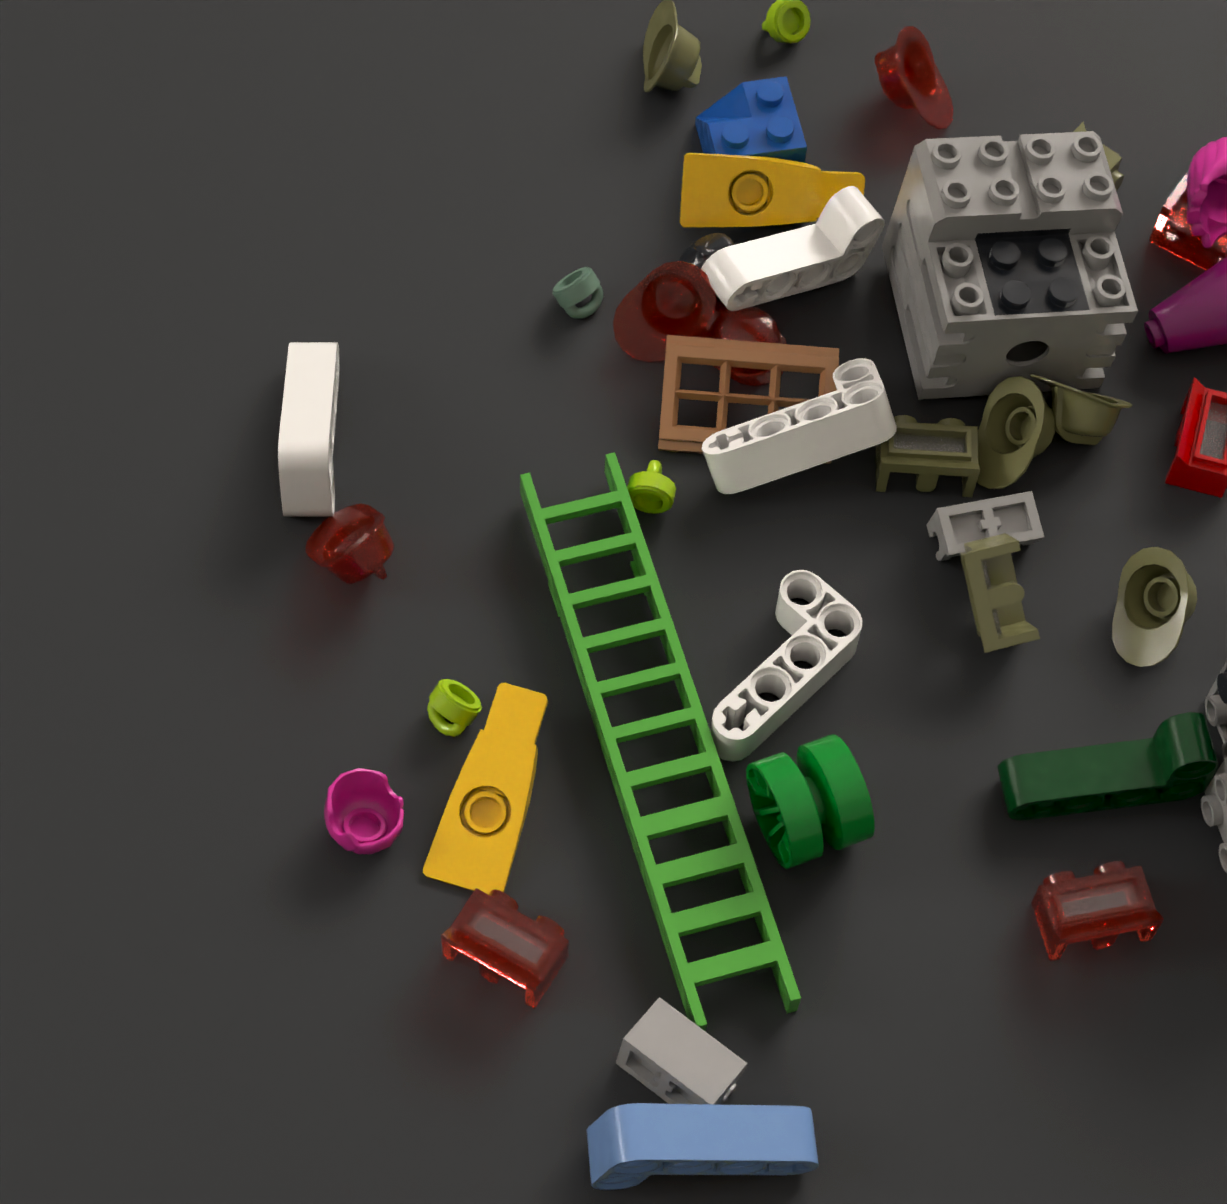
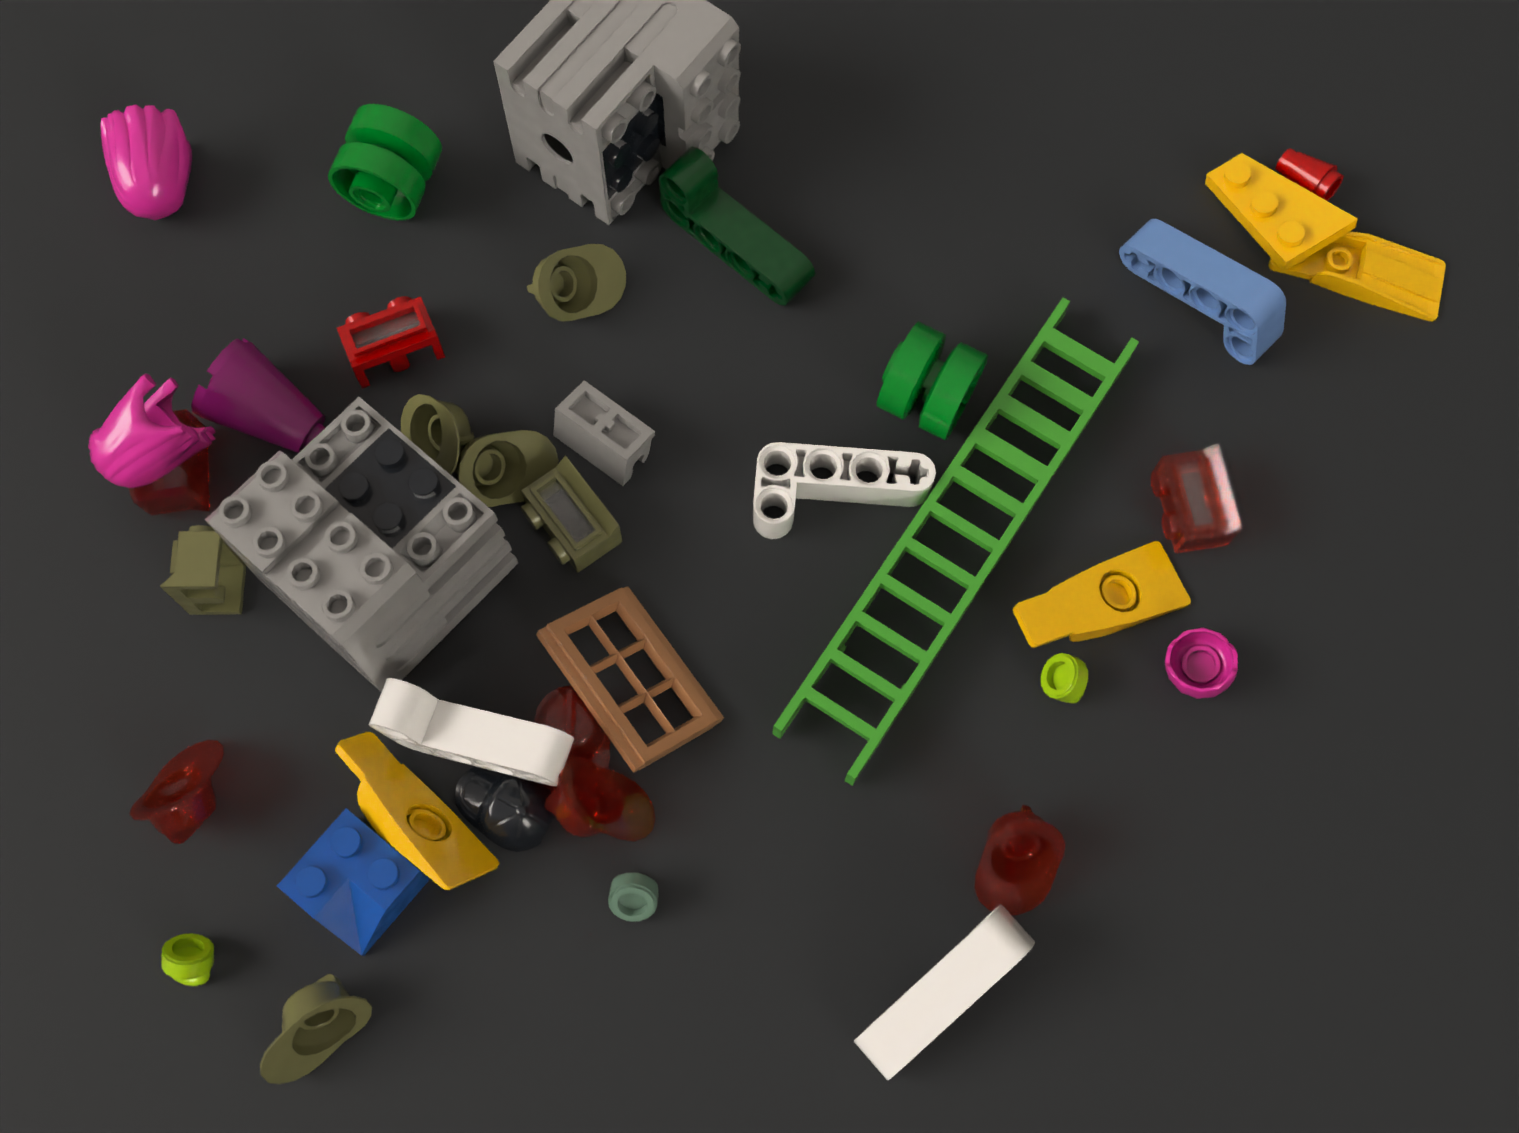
camera: 130 degrees left, 10 degrees up
light grey hinge [616,997,748,1105] -> none
lime tile [627,460,676,513] -> none
white beam [702,358,897,494] -> none
olive window [960,533,1040,653] -> none
clear red window [1031,861,1164,961] -> none

